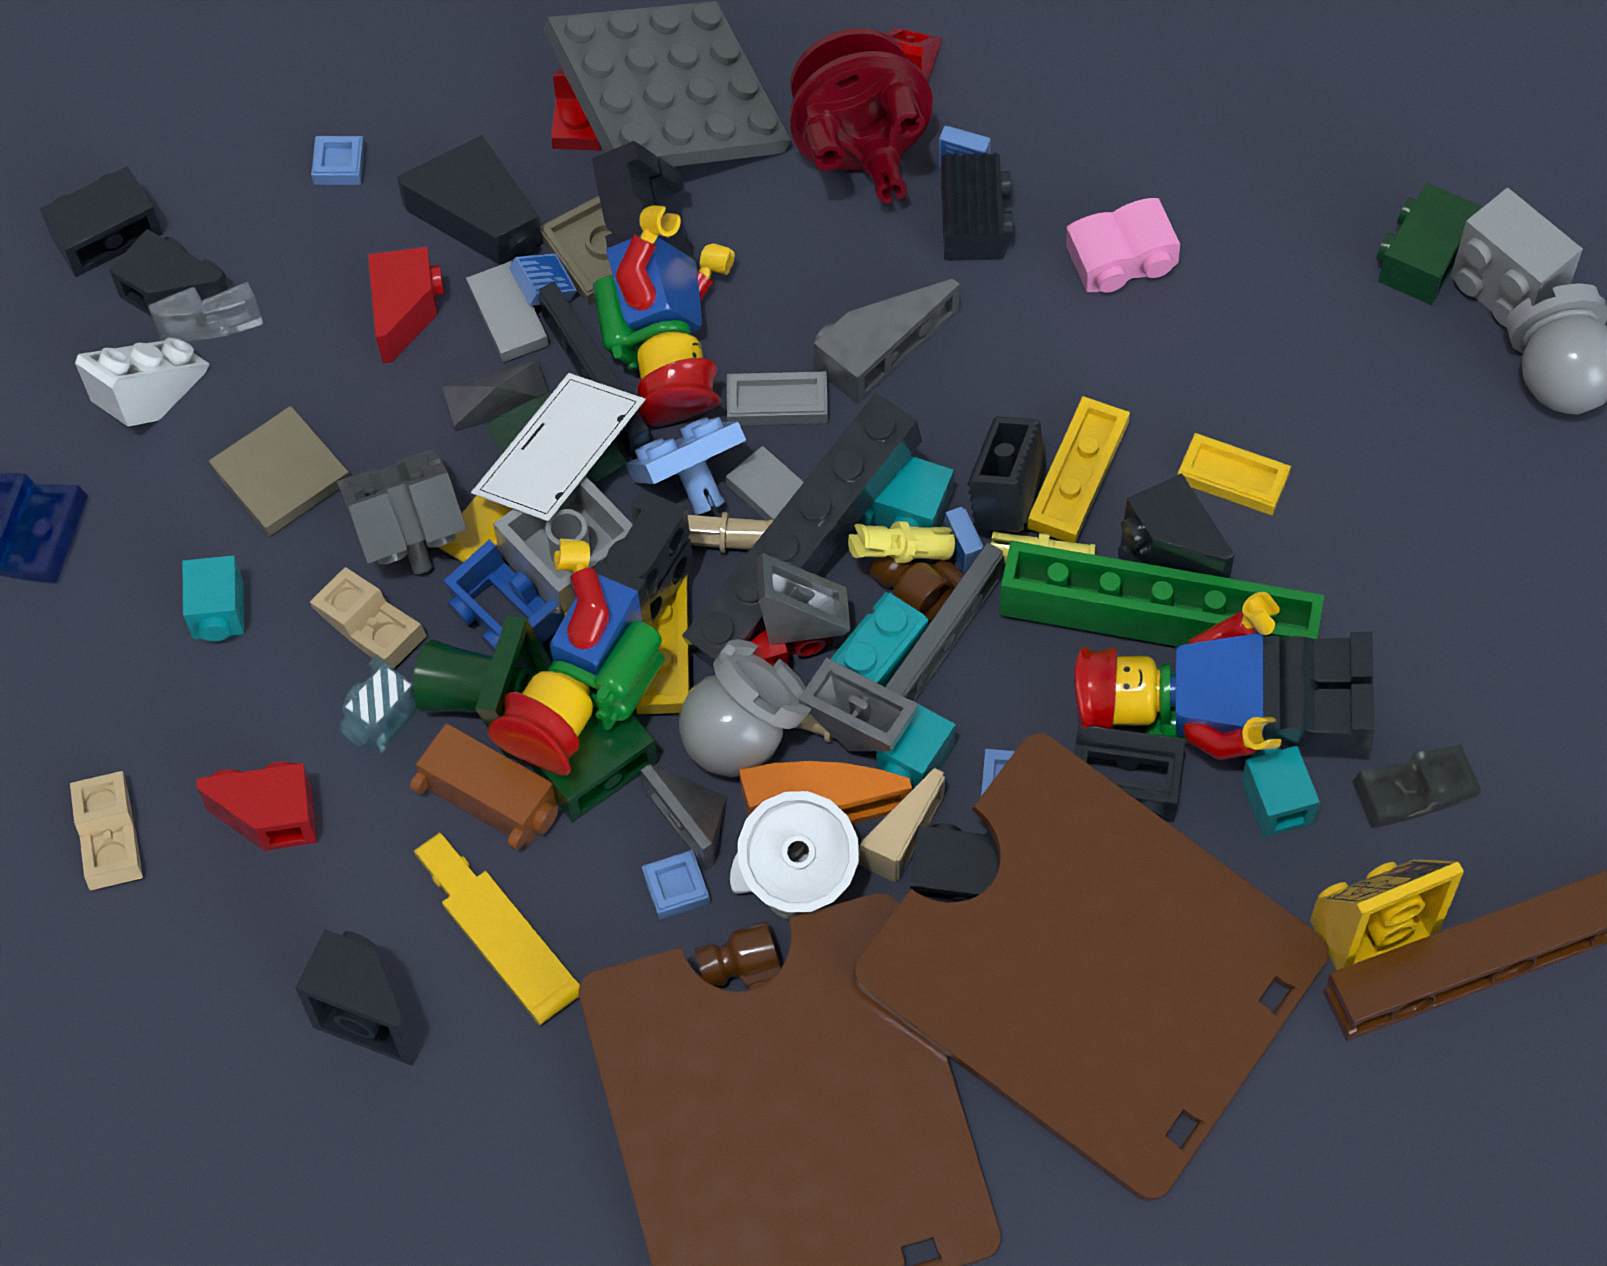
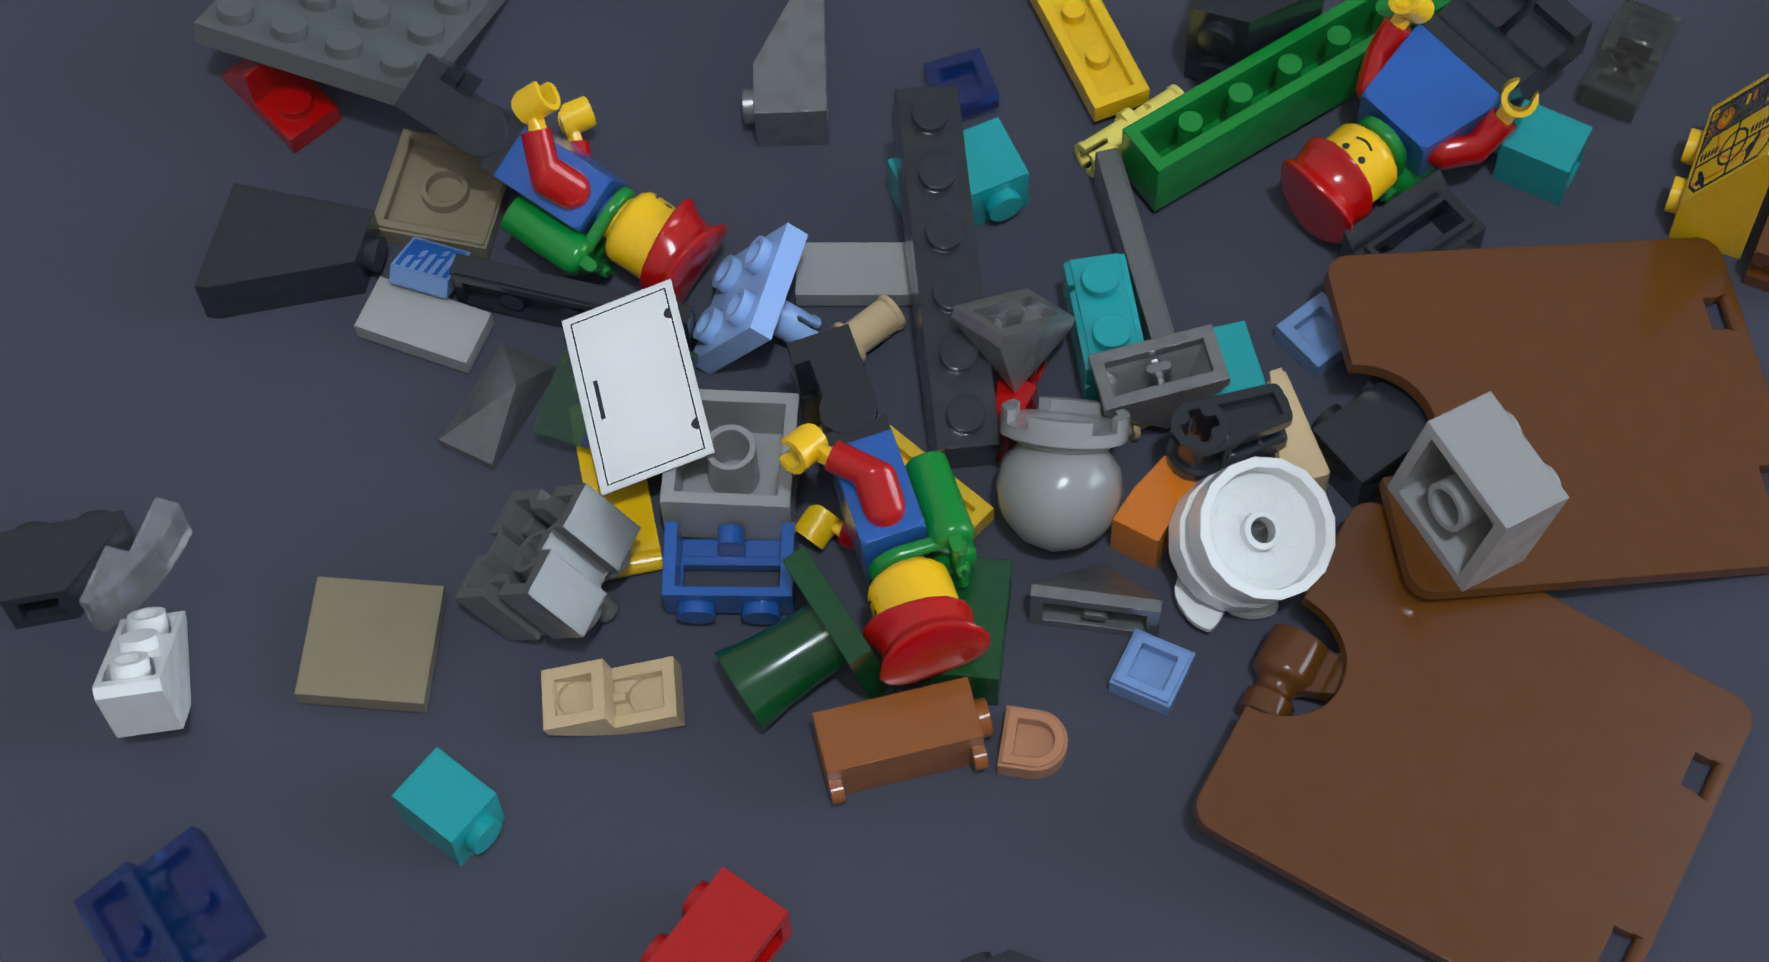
camera: 45 degrees left, 0 degrees up
medium blue tile [311,136,365,185] -> none
clear light blue brick [338,656,420,753] -> none
red slope [368,247,444,364] -> none
yellow piece [413,832,580,1026] -> none
light grey tile [727,371,828,425] -> none
light yellow pin [848,521,955,563] -> none
reddish brown piece [870,555,965,622] -> none
medium blue tile [945,507,984,574] -> none
black brick [967,416,1047,532] -> none
none -> clear blue plate [923,47,999,118]
none -> nougat tile [997,705,1068,780]
none -> black piece [1166,383,1293,482]
none -> light grey brick [1387,391,1570,592]

